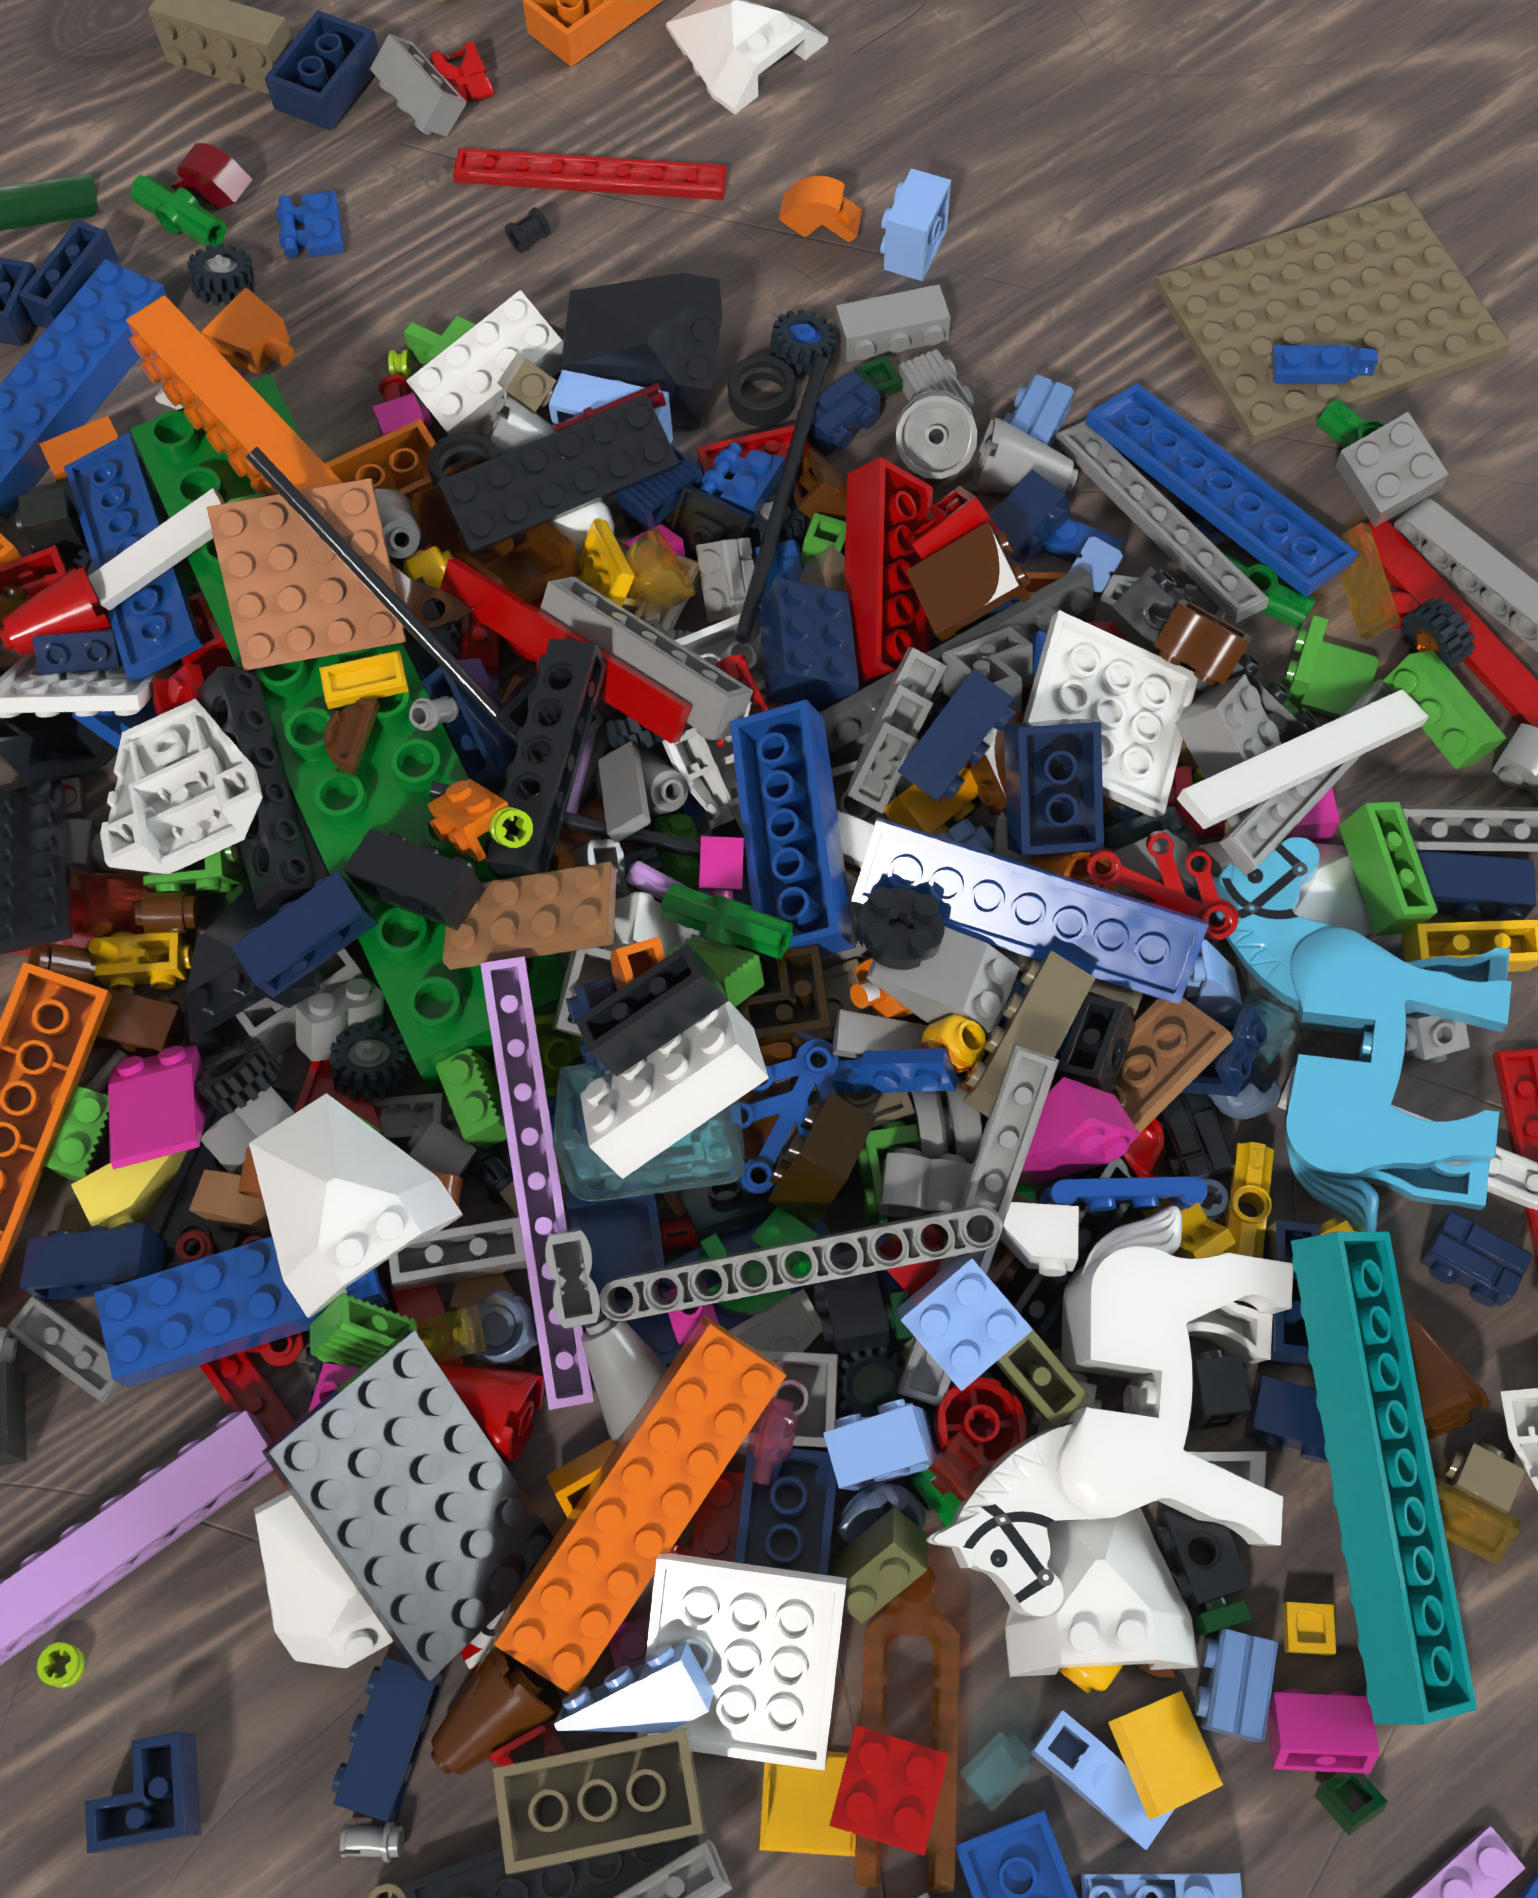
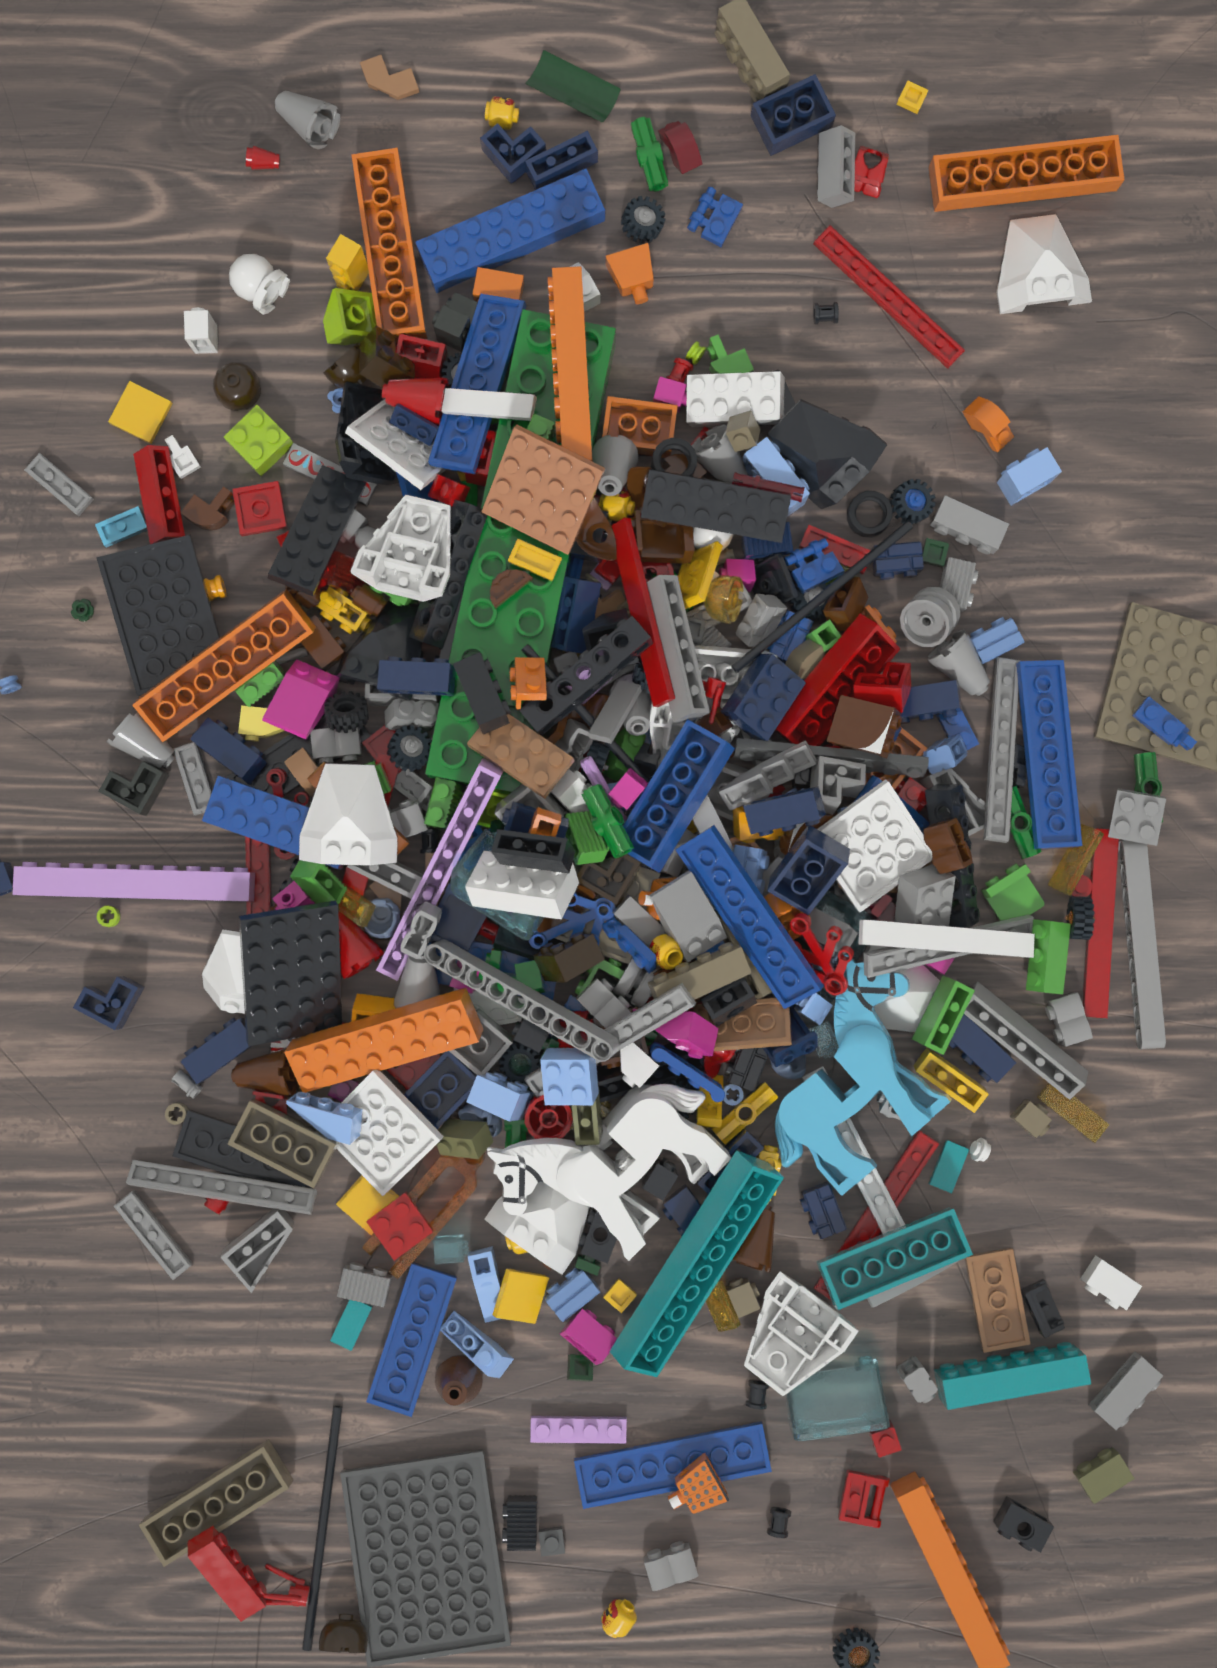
camera: 30 degrees right, 20 degrees up
black piece [246,447,518,748] -> none
light grey pin [409,696,459,731] -> none
lime bush [489,807,533,848] -> none
clear pink plant [748,1397,798,1485] -> none
black plate [856,887,945,970] -> none
clear red tile [928,1432,993,1503] -> none

